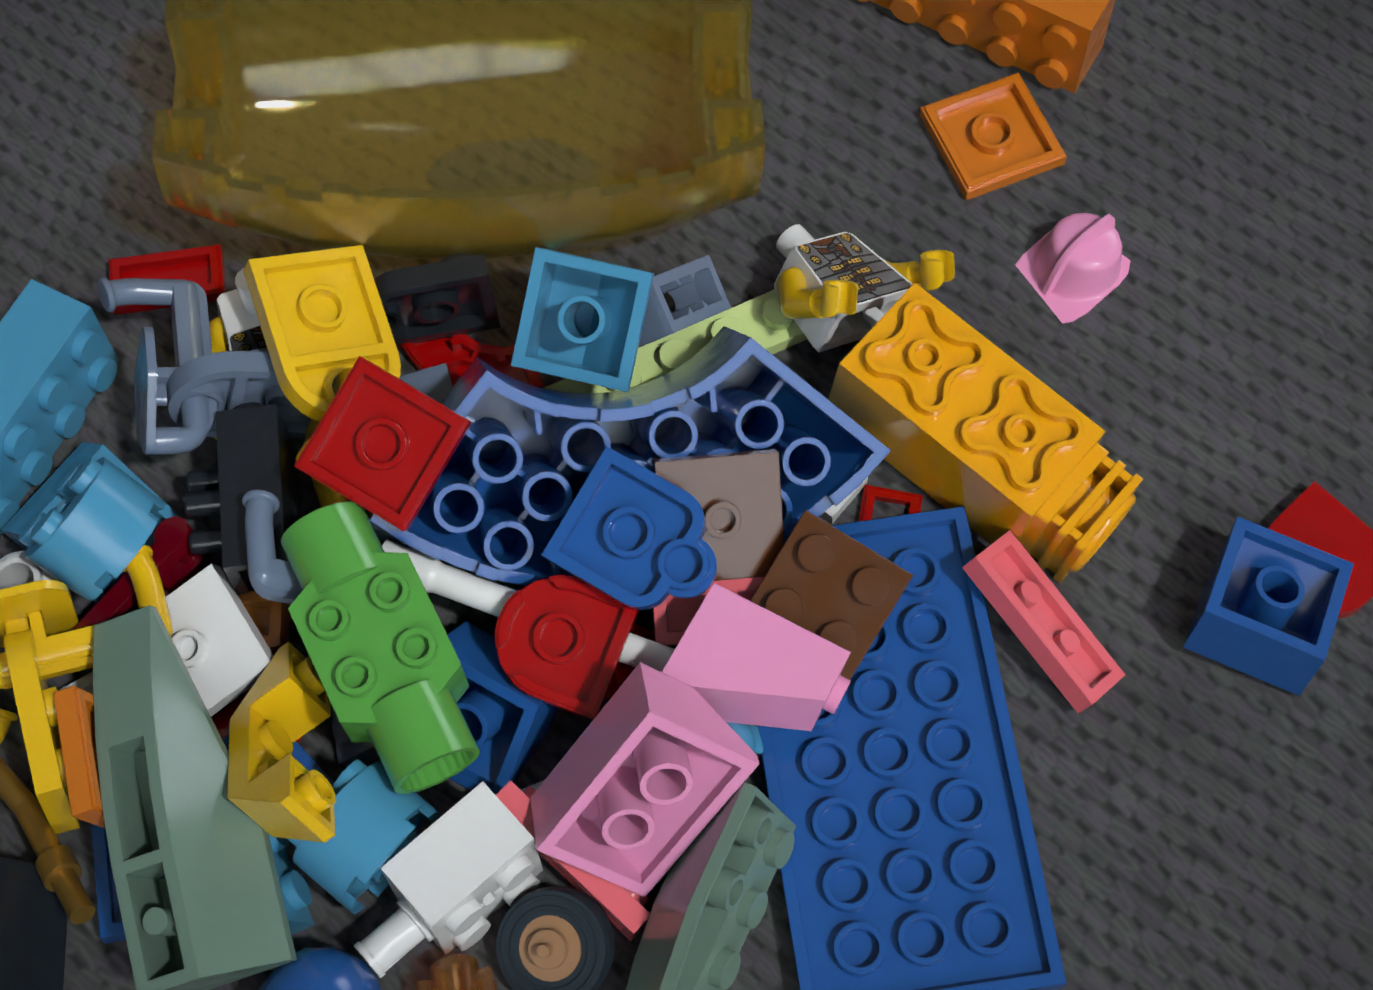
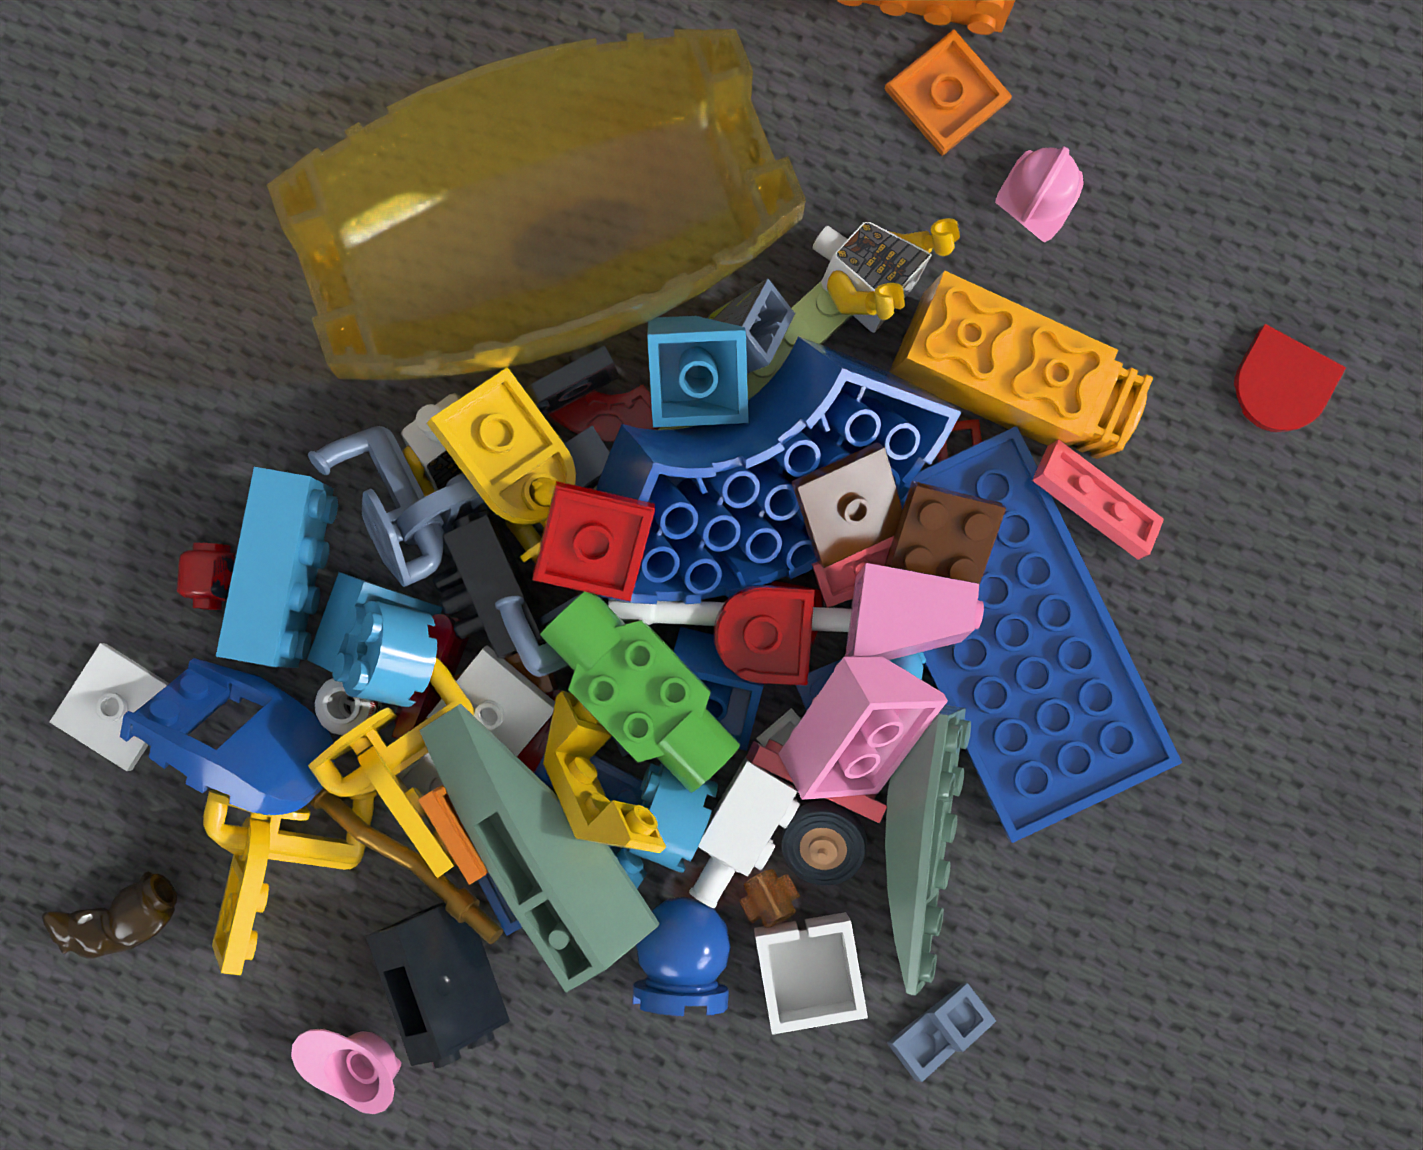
camera: 15 degrees left, 20 degrees up
red tile [108,244,226,315] -> none
blue plate [541,446,717,610] -> none
blue slope [1183,516,1354,696] -> none

